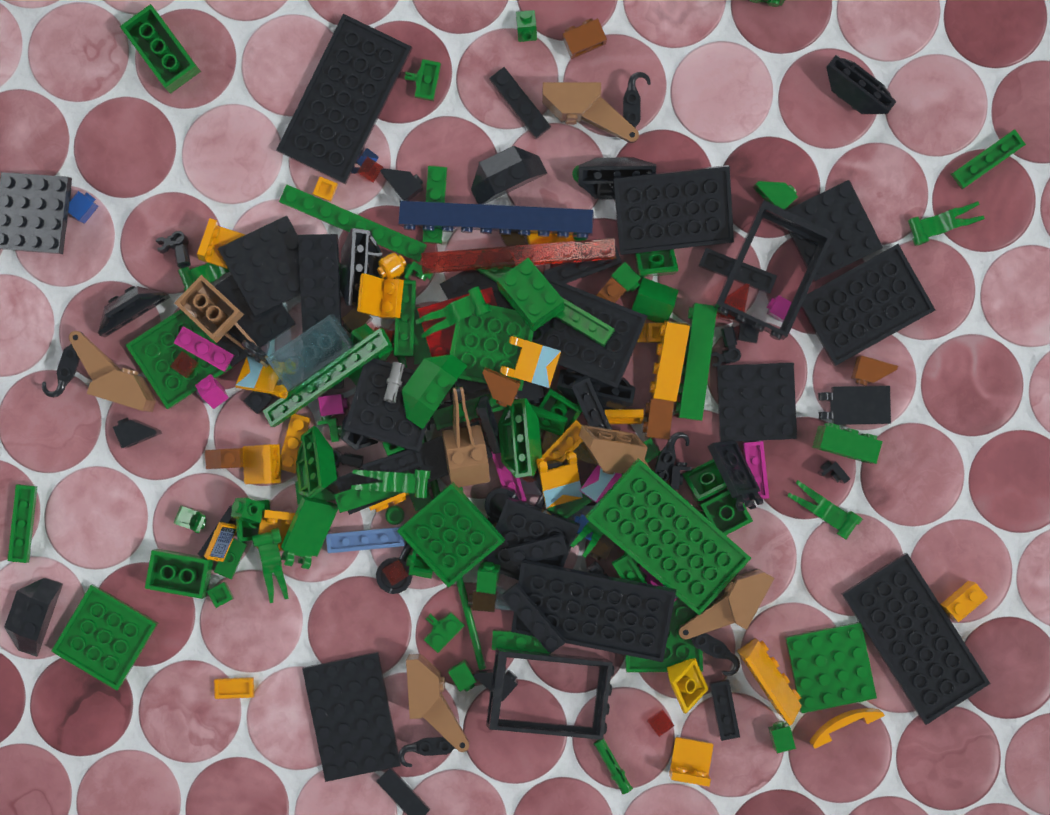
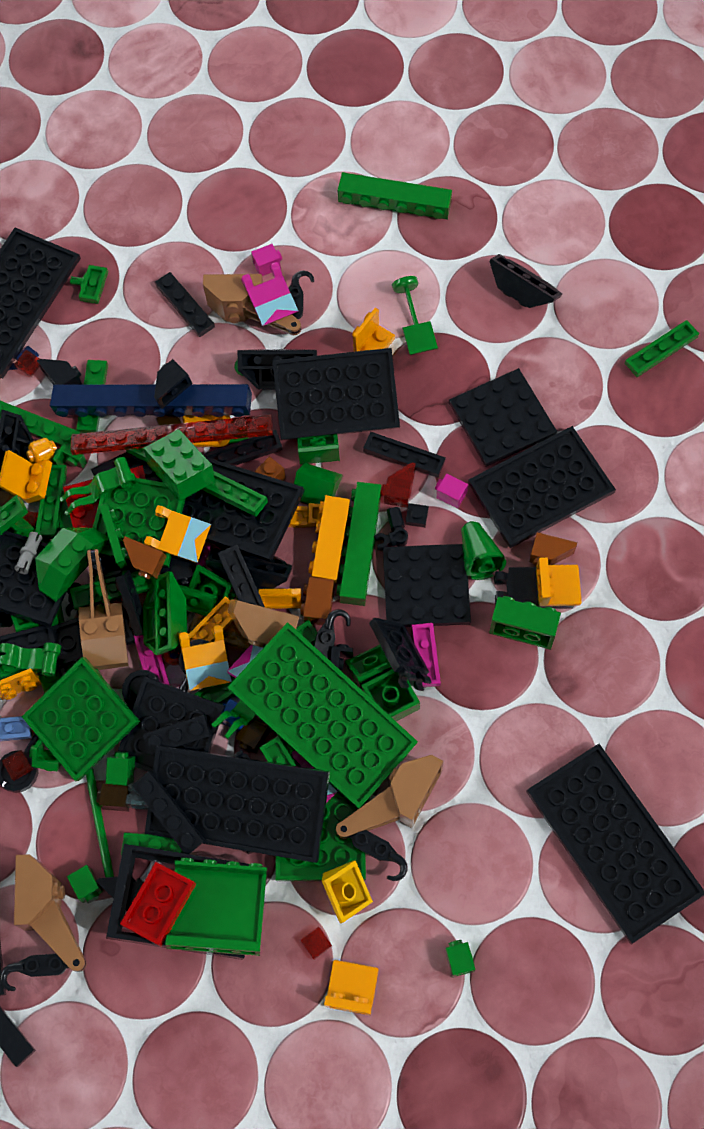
camera: 10 degrees right, 20 degrees down
green plate [385,506,405,525] -> none
green plate [424,611,465,653] -> none
black wedge [471,146,547,205] -> none
green bracket [516,10,537,42] -> none
dark orange brick [562,18,607,59] -> none
green pin [593,737,633,795] -> none
green brick [610,262,641,293] -> none
black plate [709,679,740,741] -> none
black window [713,200,834,340] -> none
light orange slope [737,638,802,726] -> none
green slope [753,181,798,209] -> none
green plate [785,622,877,713] -> none
green flag [787,480,863,540] -> none
light orange slope [809,708,885,749] -> none
black bracket [818,460,850,484] -> none
green flag [908,201,985,246] -> none
light orange brick [940,580,988,622] -> none
none -> green plate [99,503,129,568]
none -> red plate [120,862,196,947]
none -> black slope [154,359,193,409]
none -> green panel [165,858,267,956]
none -> dark pink flag [241,262,298,327]
none -> dark pink brick [251,244,282,276]
none -> light orange bracket [352,308,395,352]
none -> green piece [392,276,438,355]
none -> green cone [461,521,507,580]
none -> light orange bracket [536,558,582,606]

